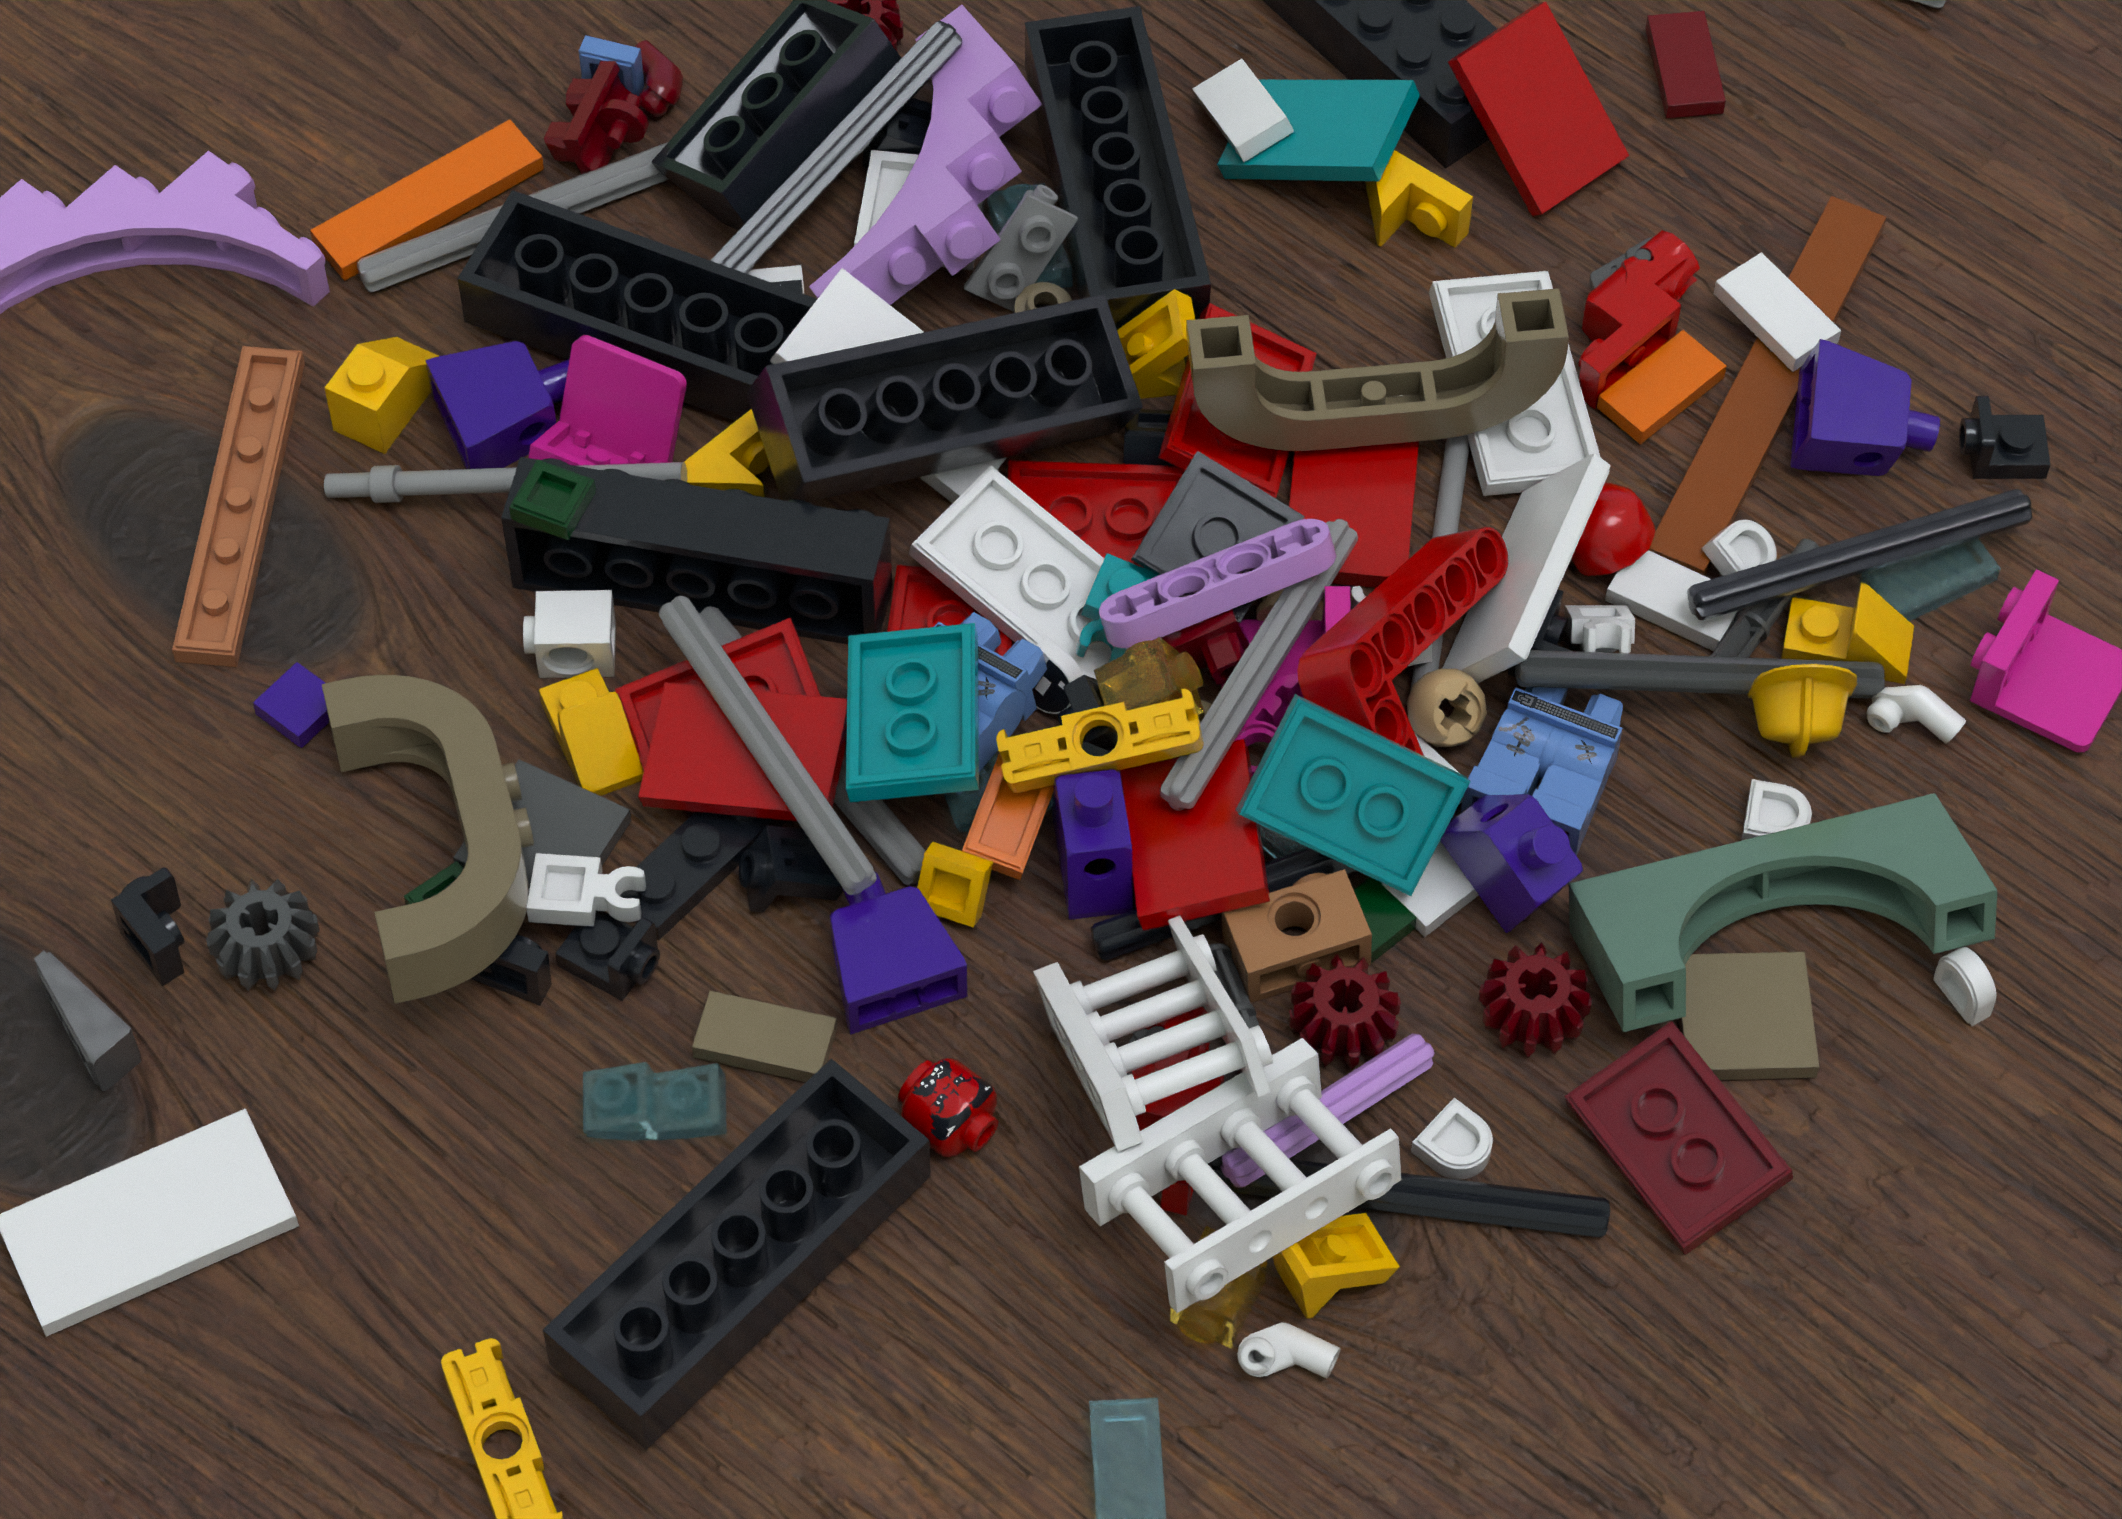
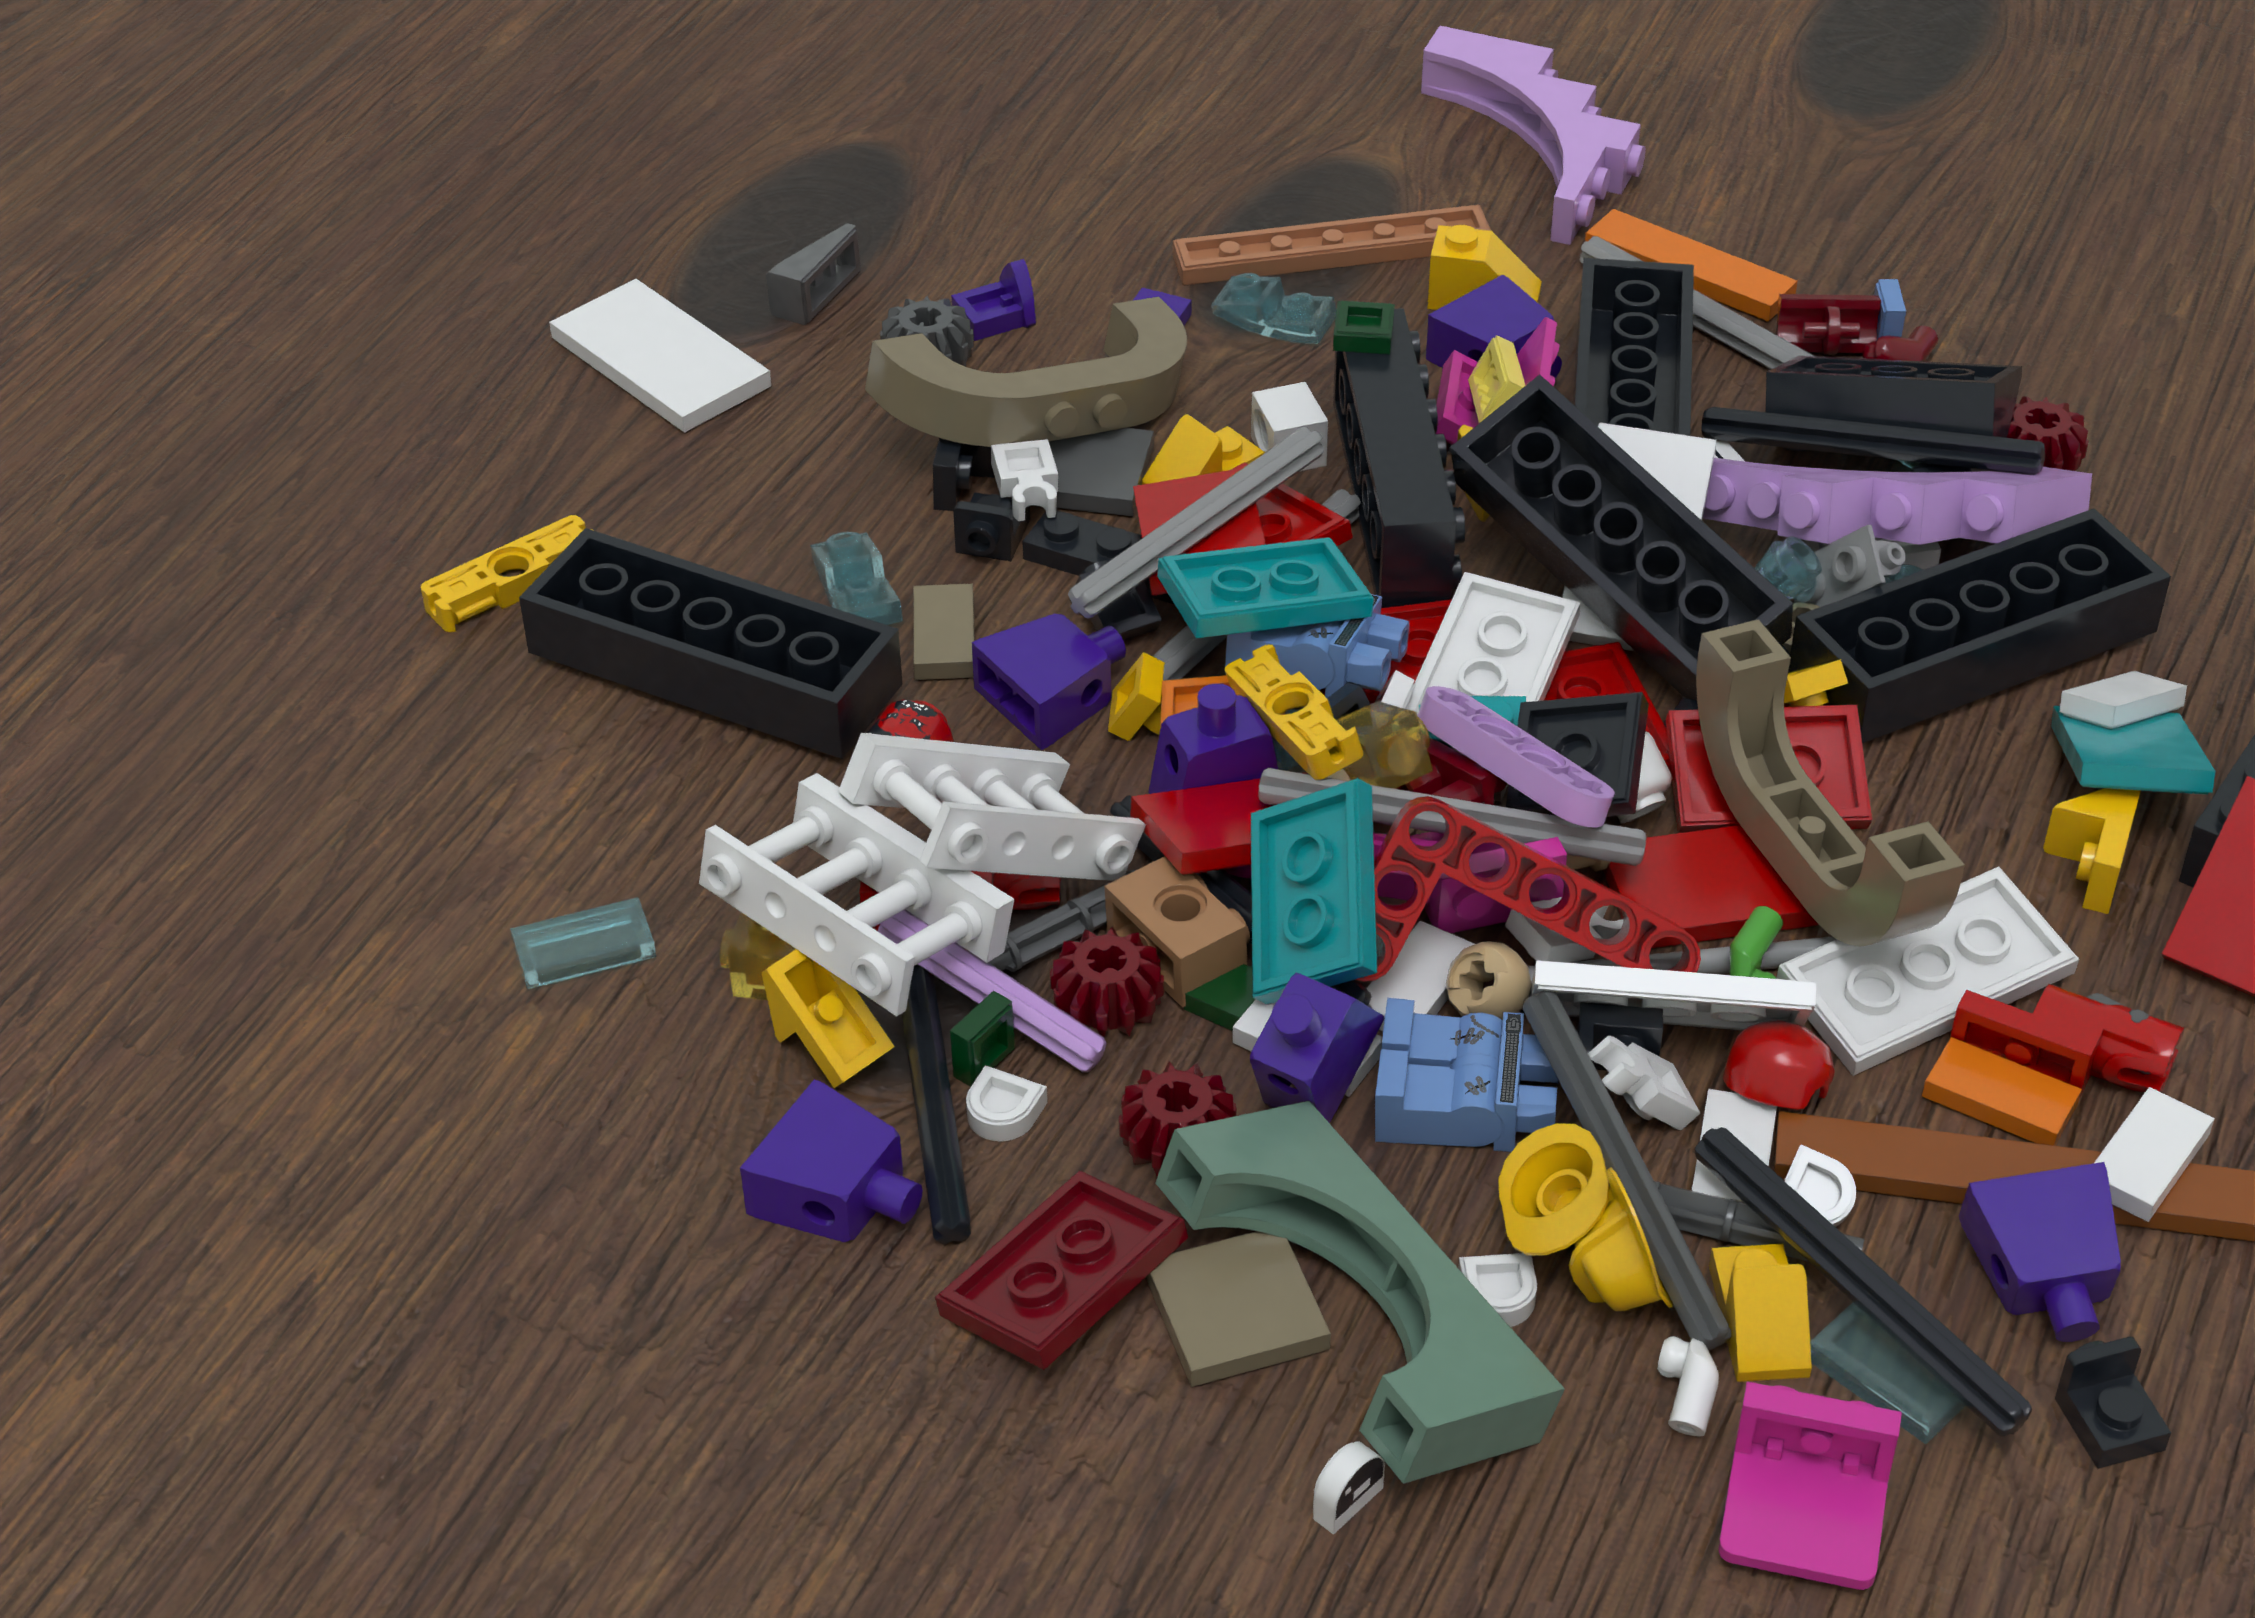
camera: 75 degrees right, 15 degrees down
black bracket [111,867,185,986] -> none
light grey bar [324,462,687,503] -> none
white arm [1237,1322,1341,1379] -> none
none -> dark purple torso [740,1079,923,1242]
none -> dark green tile [950,991,1015,1087]
none -> dark purple tile [951,259,1036,341]
none -> clear light blue slope [1211,273,1337,344]
none -> light yellow plate [1468,335,1526,423]
none -> yellow piece [1498,1123,1613,1256]
none -> bright green arm [1730,906,1783,979]
none -> clear light blue cone [1754,536,1822,600]

